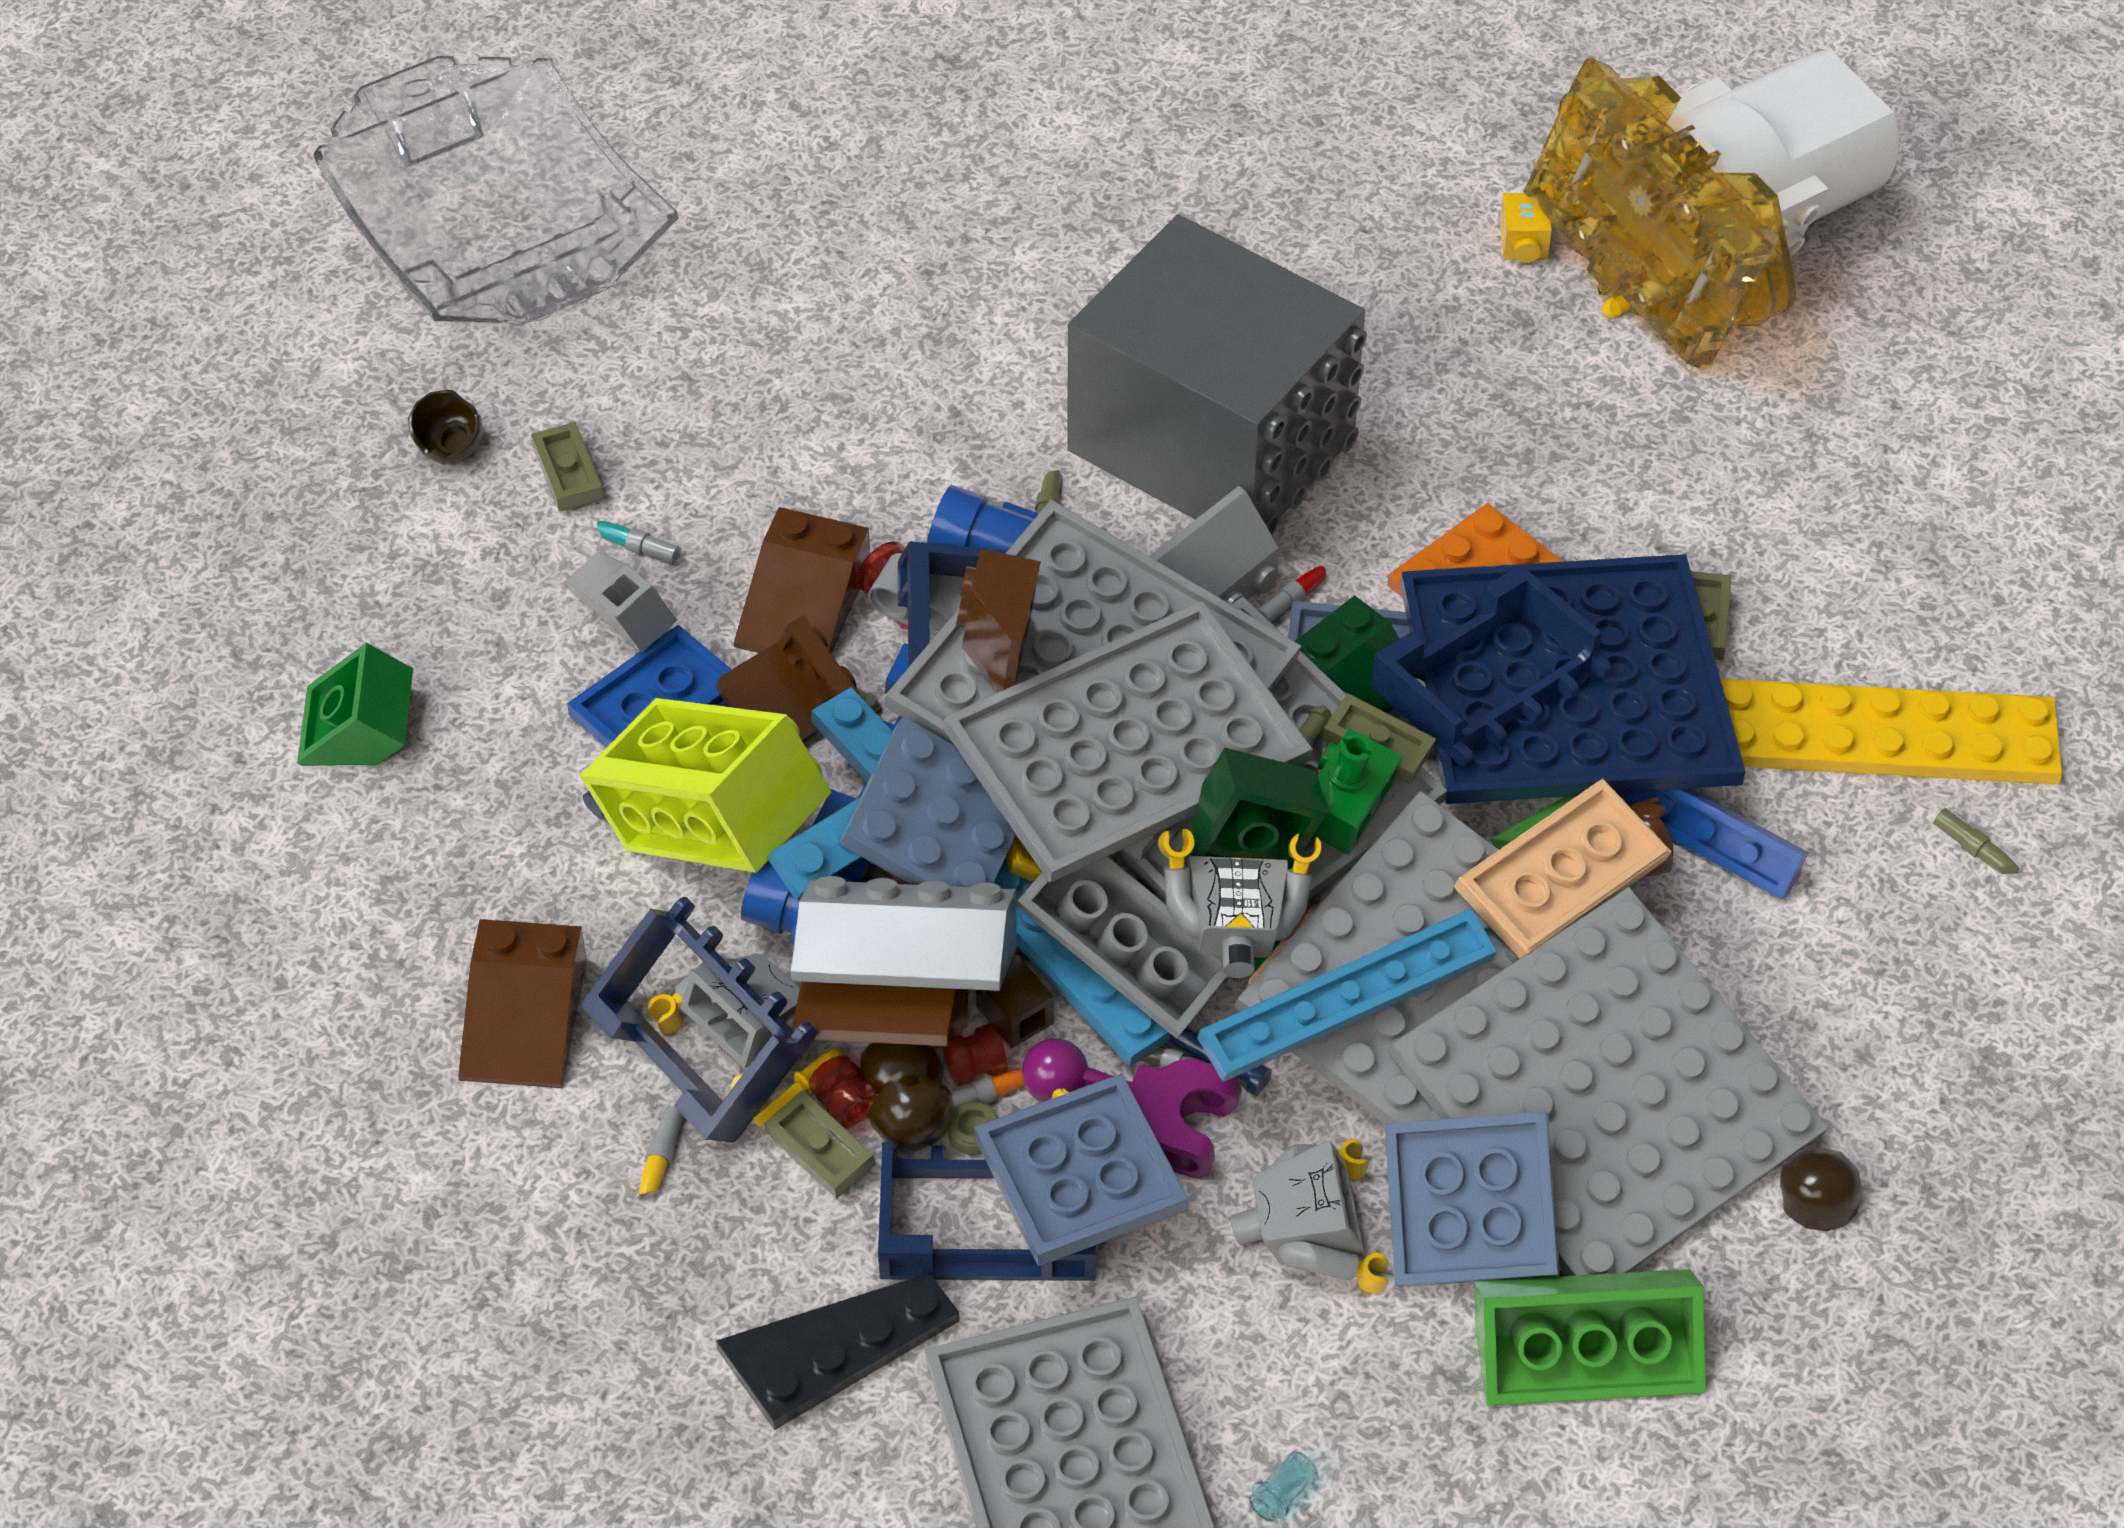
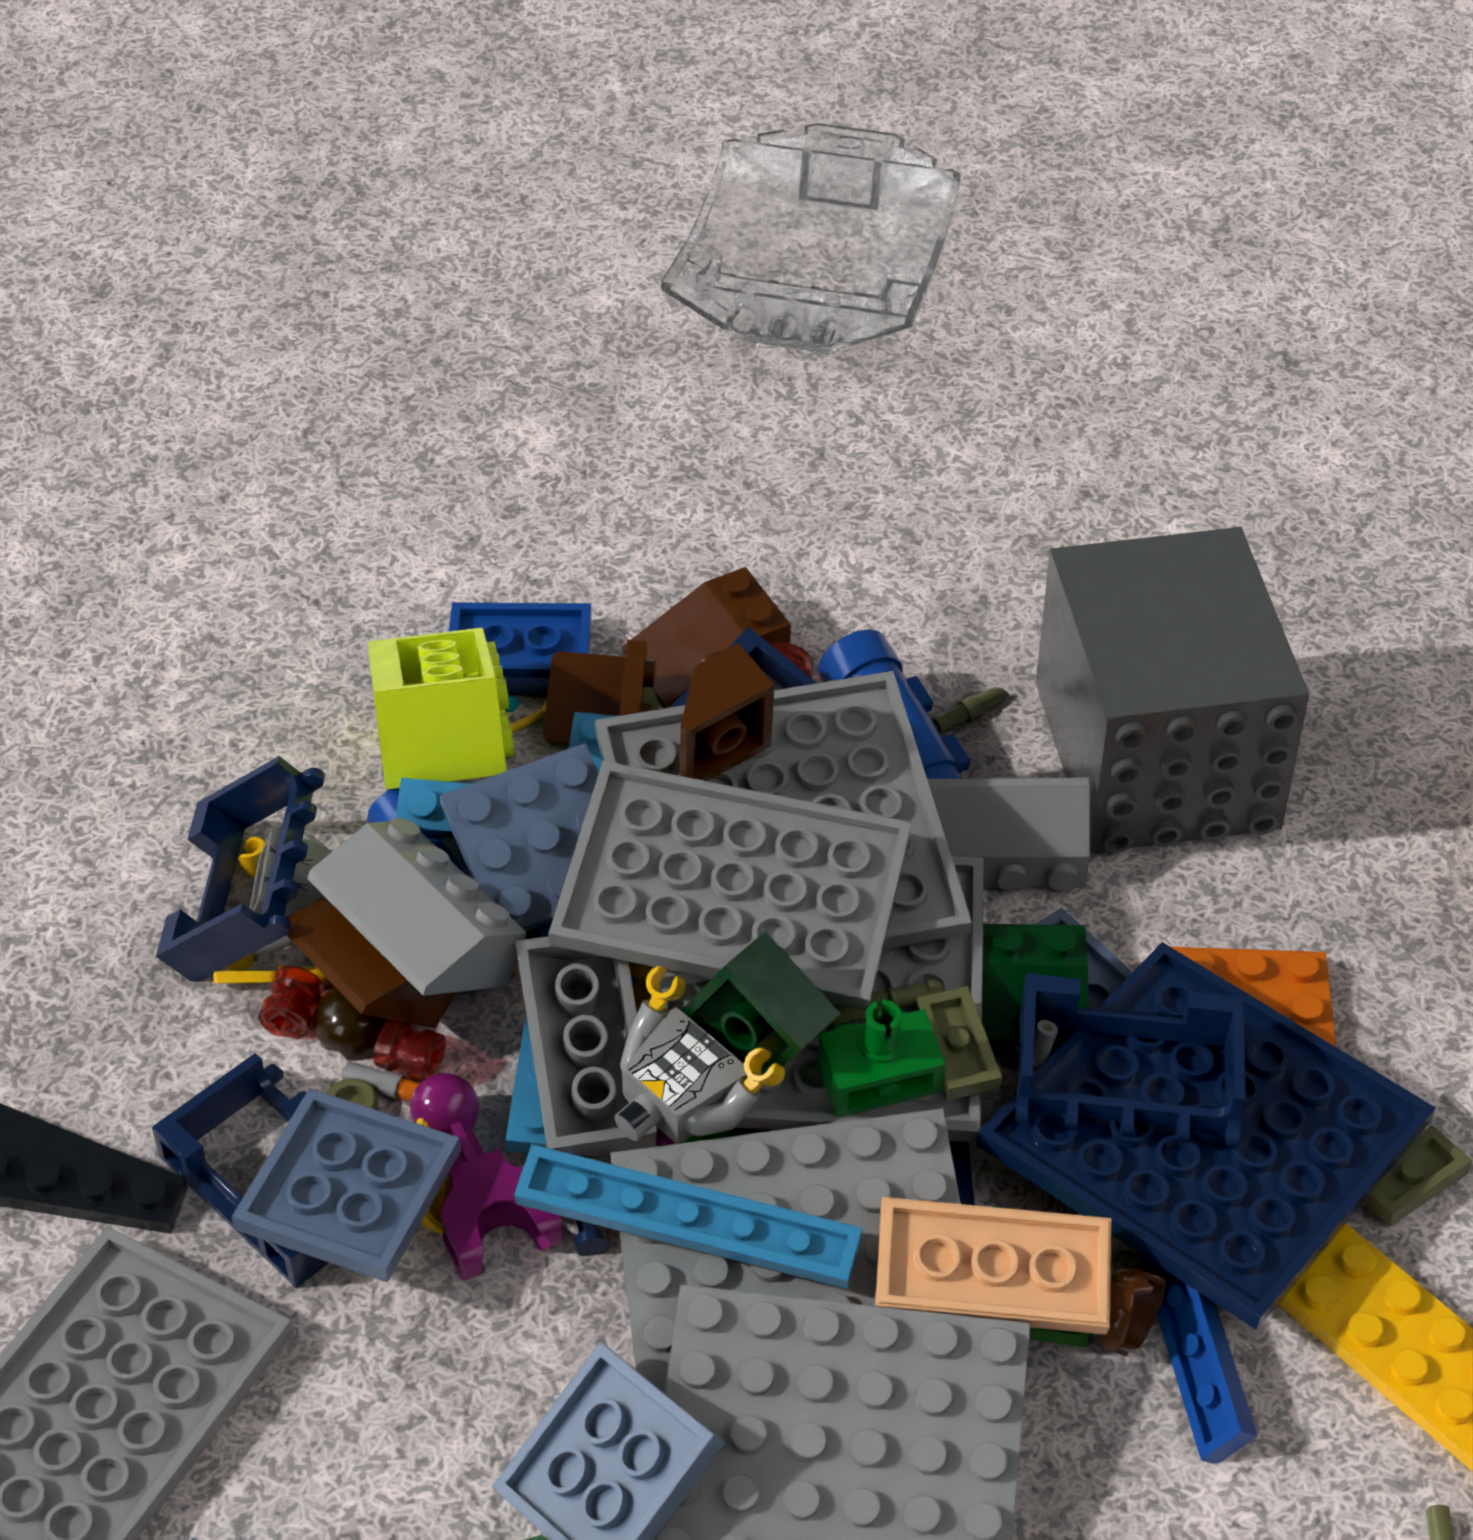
camera: 45 degrees right, 5 degrees down
green slope [297,642,414,766] -> none
dark brown hair [408,389,484,465] -> none
reddish brown slope [458,919,587,1088] -> none
olive plate [531,422,604,512] -> none
light grey slope [563,551,678,653] -> none
light grey piece [597,521,681,564] -> none
piece [639,1106,684,1195] -> none
olive plate [764,1090,876,1199] -> none
dark brown hair [868,1075,954,1152] -> none
dark brown brick [976,955,1054,1049] -> none
light grey torso [1230,1139,1389,1294] -> none
light grey piece [1257,566,1326,623] -> none

